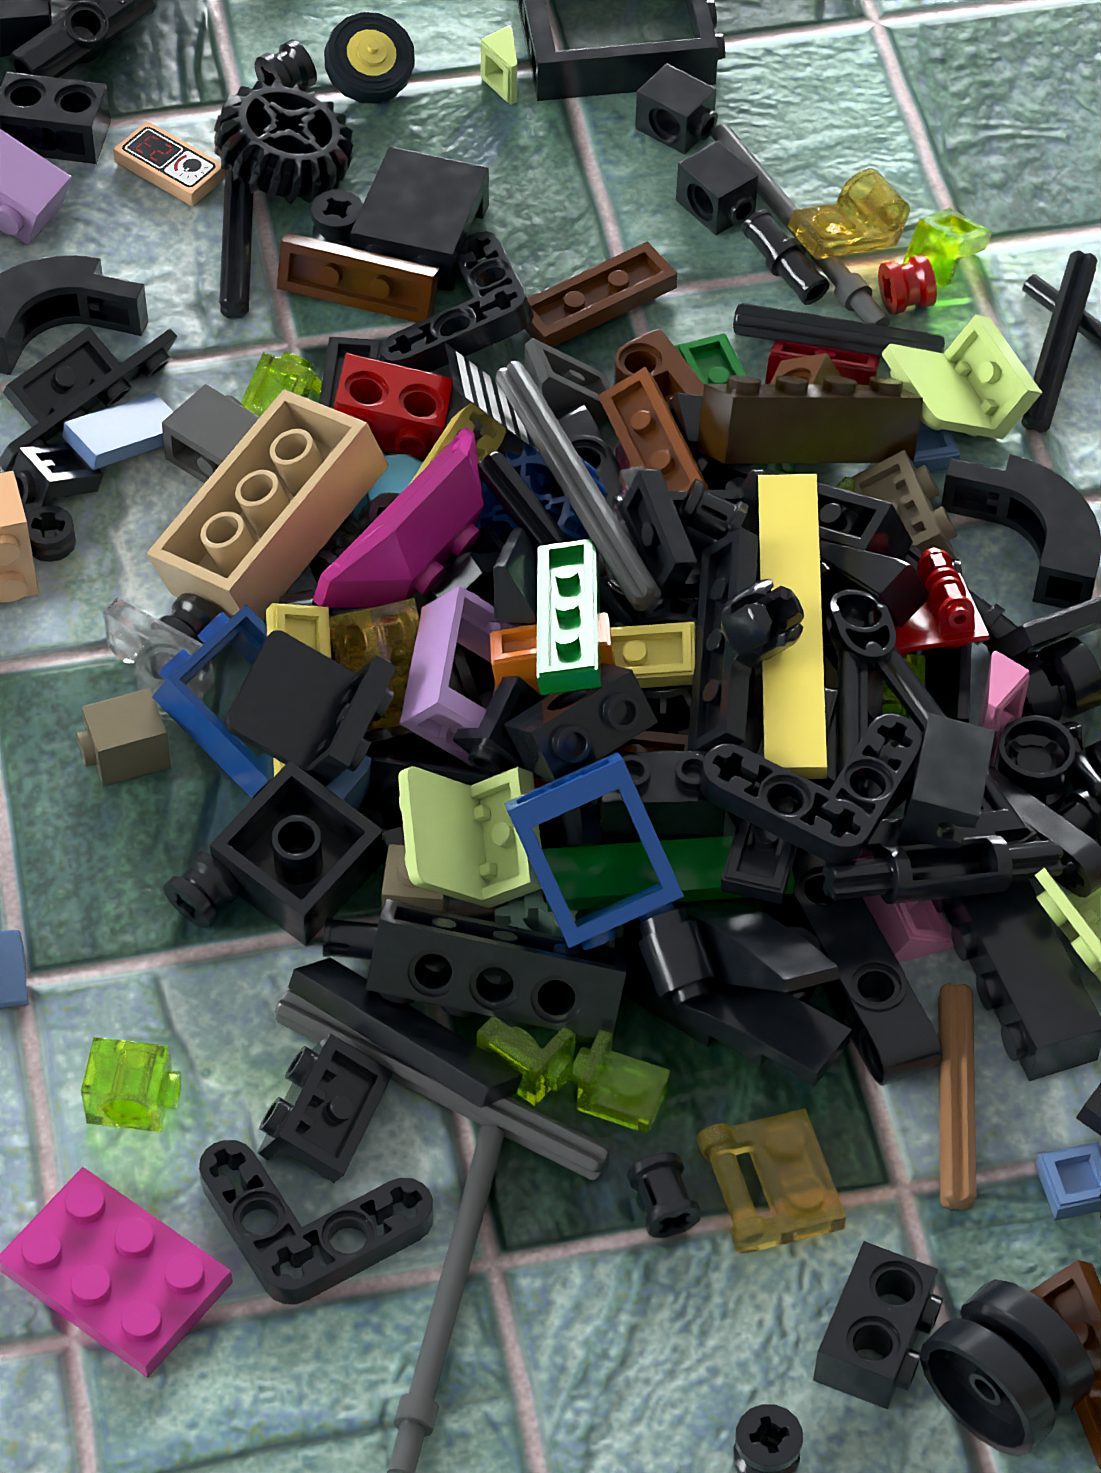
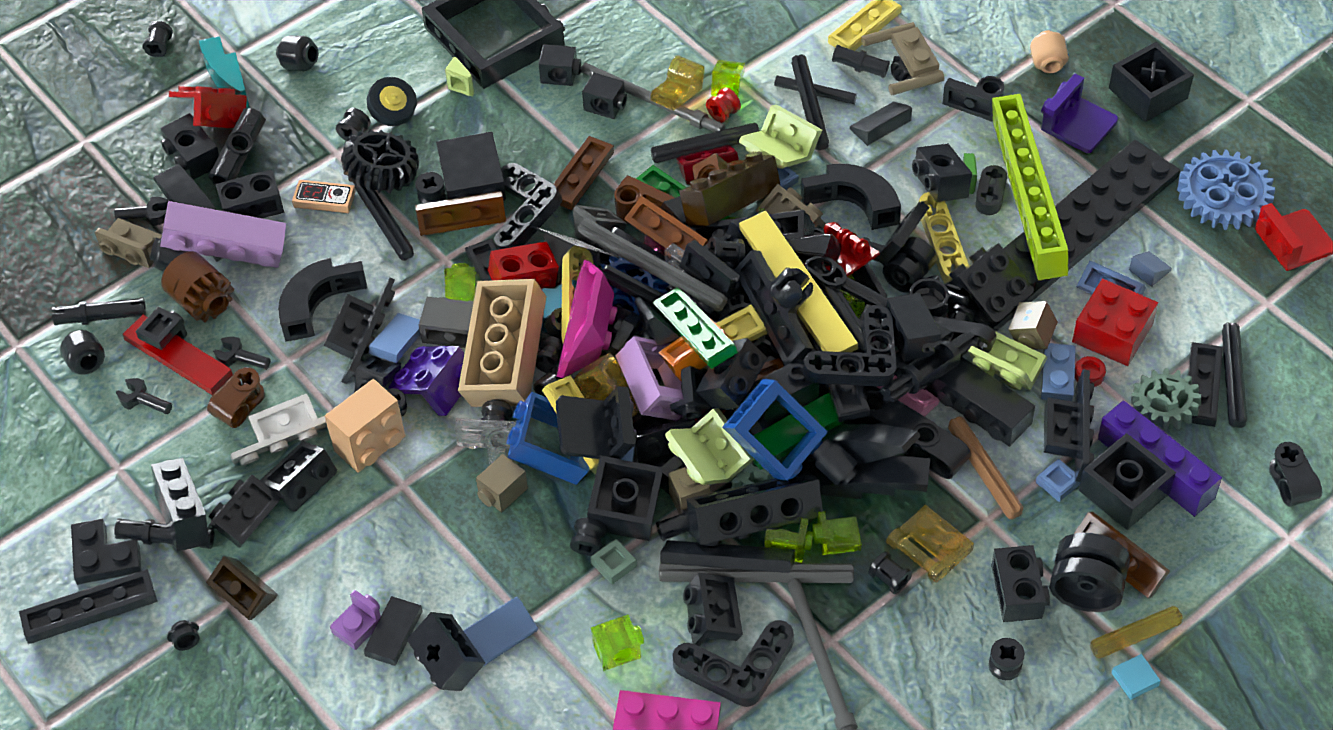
camera: 25 degrees left, 0 degrees up
black pin [742,210,830,305] -> none
bright pink slope [979,651,1030,768] -> none
none -> dark purple bracket [388,346,465,416]
none -> sand green plate [591,539,637,585]

